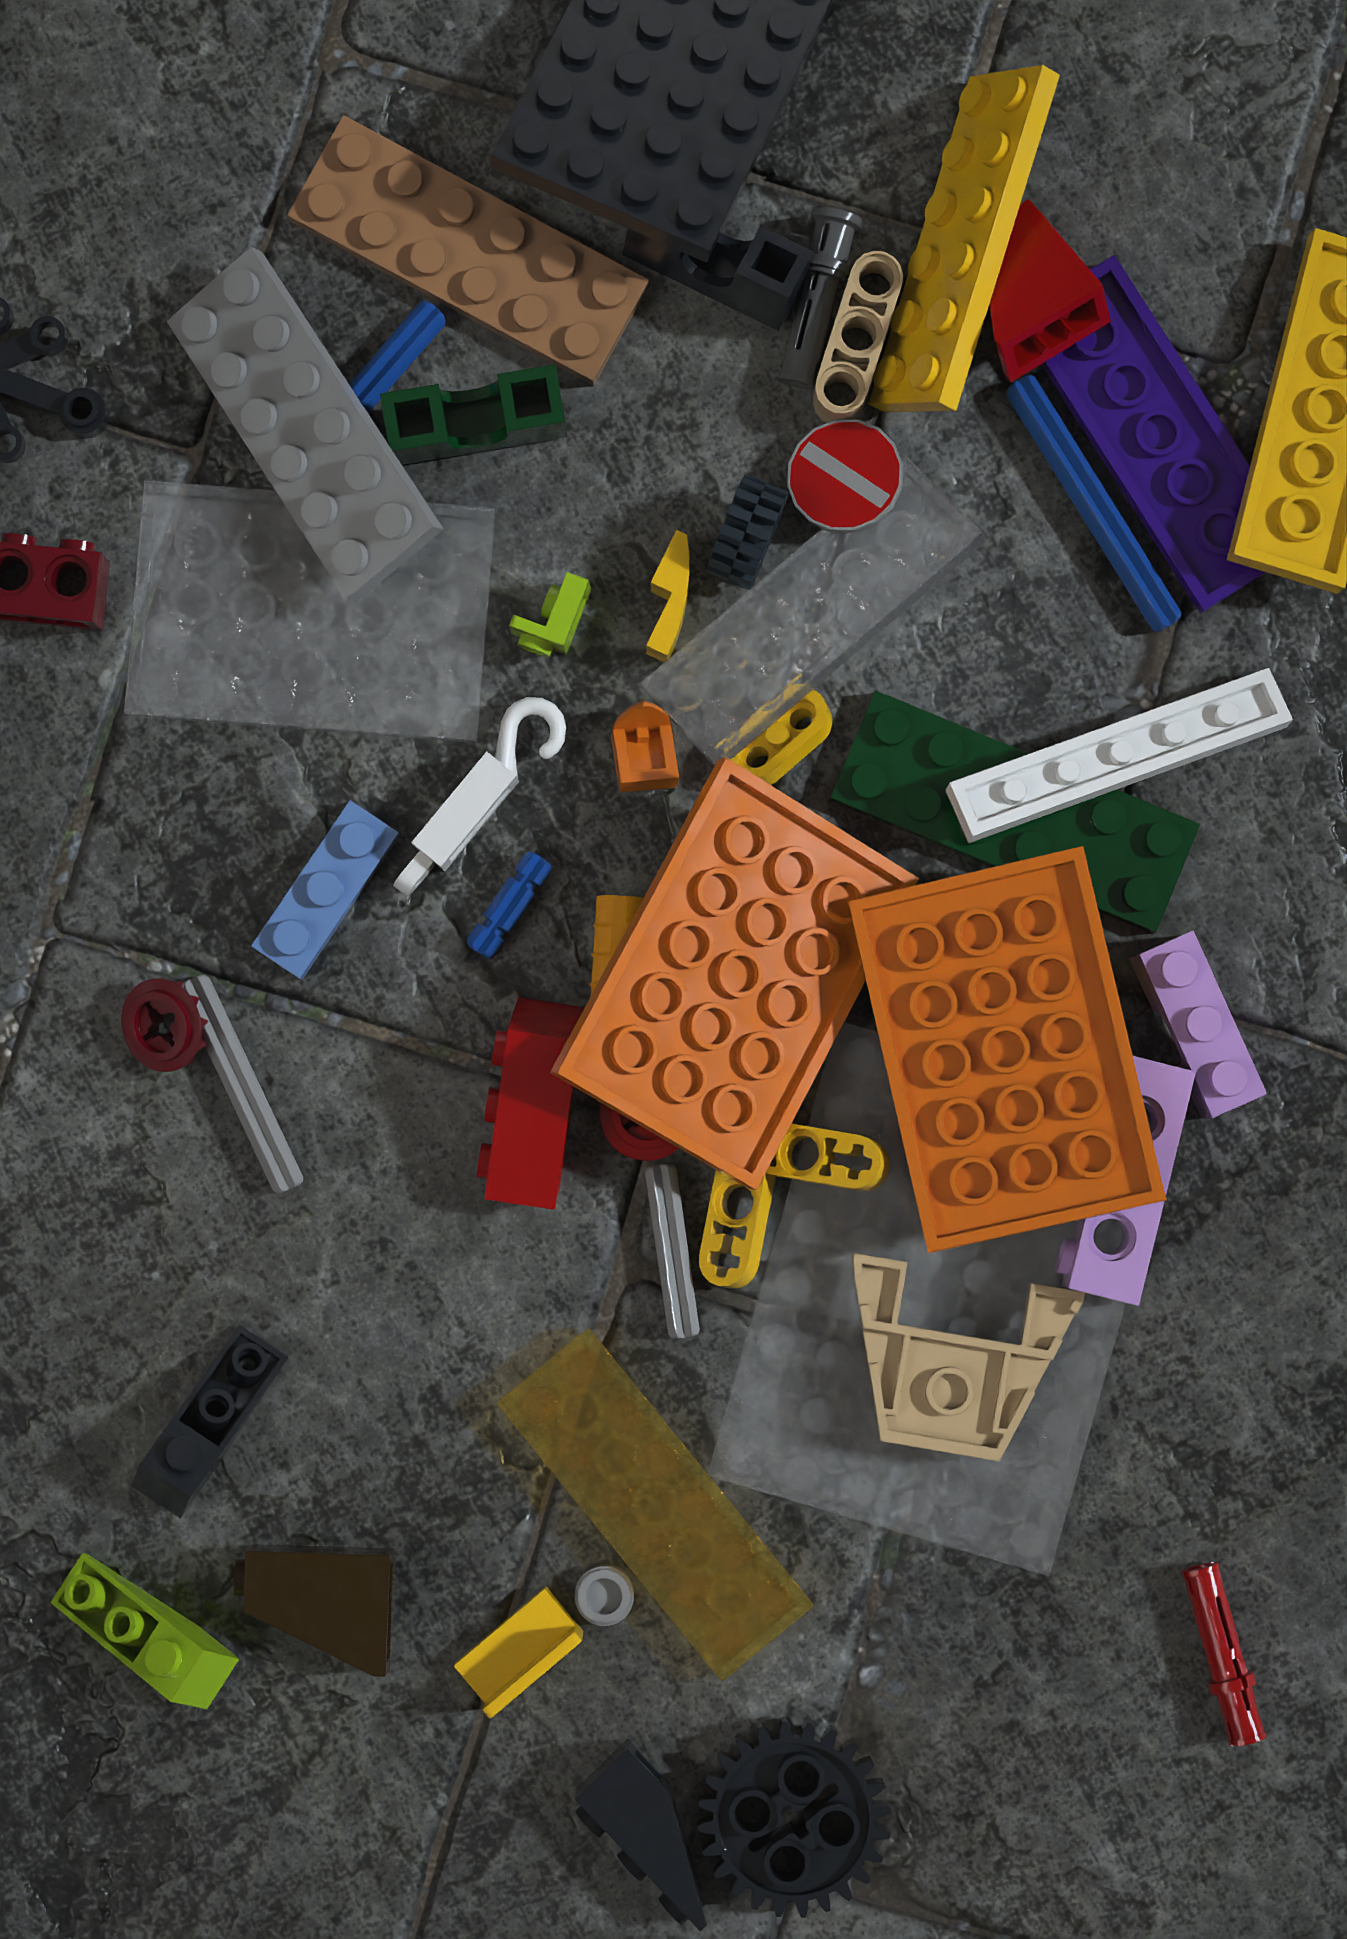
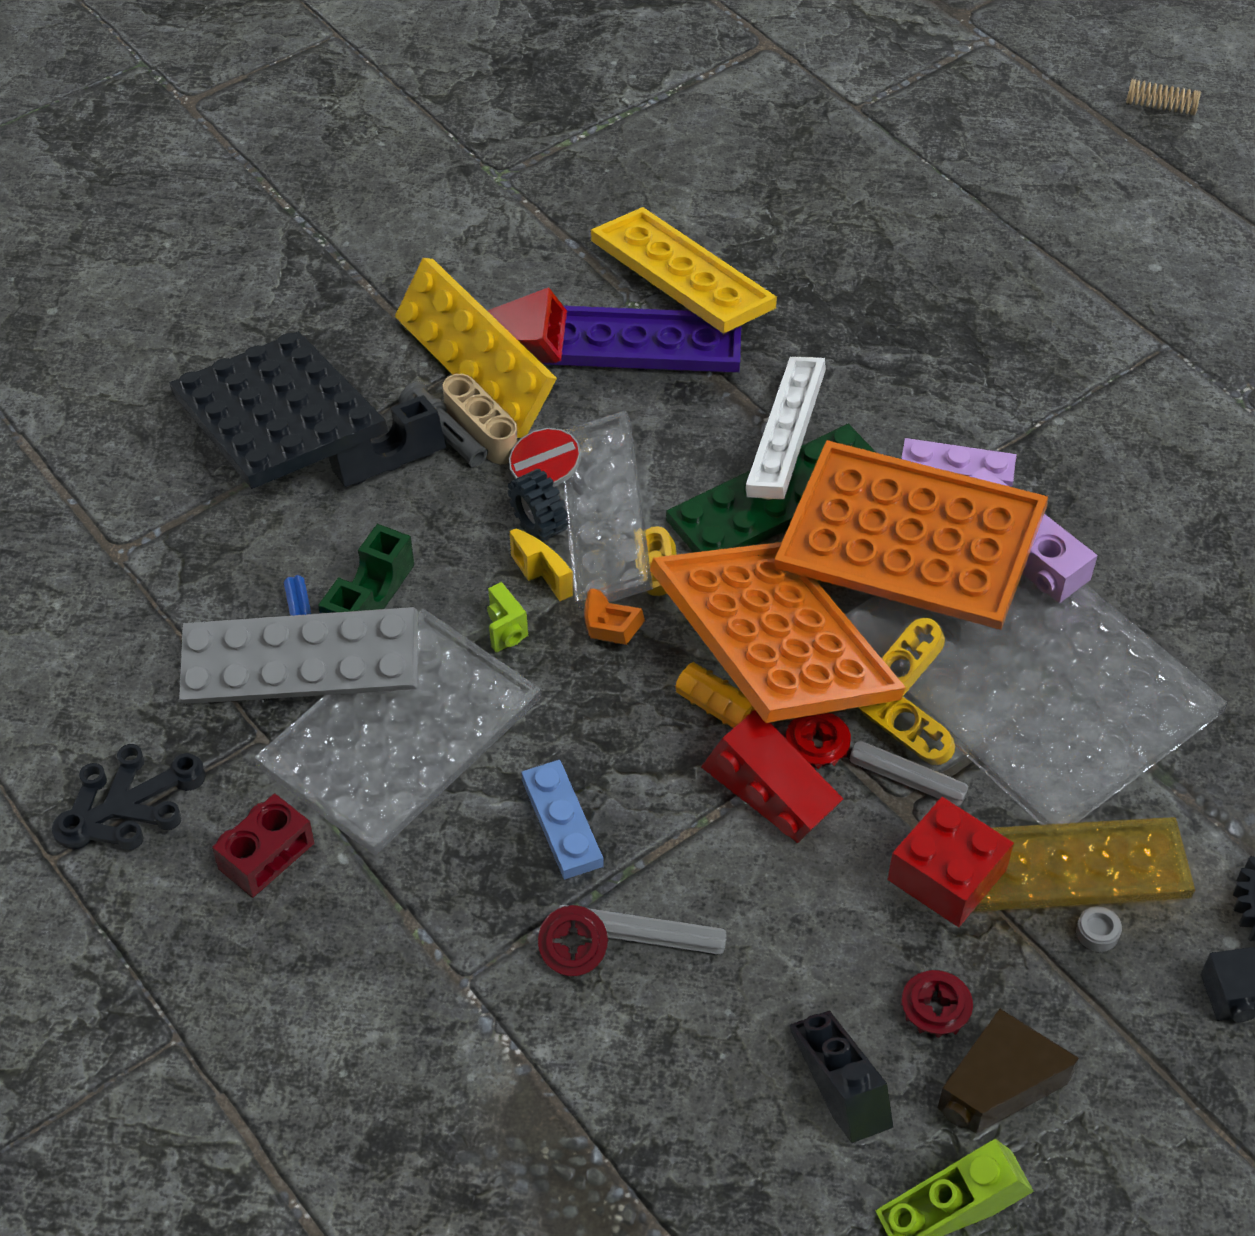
camera: 50 degrees left, 35 degrees down
medium nougat plate [287,115,649,386] -> none
white piece [393,697,566,897] -> none
yellow panel [454,1586,584,1719] -> none
blue axle [467,851,552,959] -> none
tan wing [852,1253,1085,1461] -> none
blue axle [1007,375,1181,632] -> none
none -> red brick [887,796,1014,928]
none -> dark red gear [901,970,973,1038]

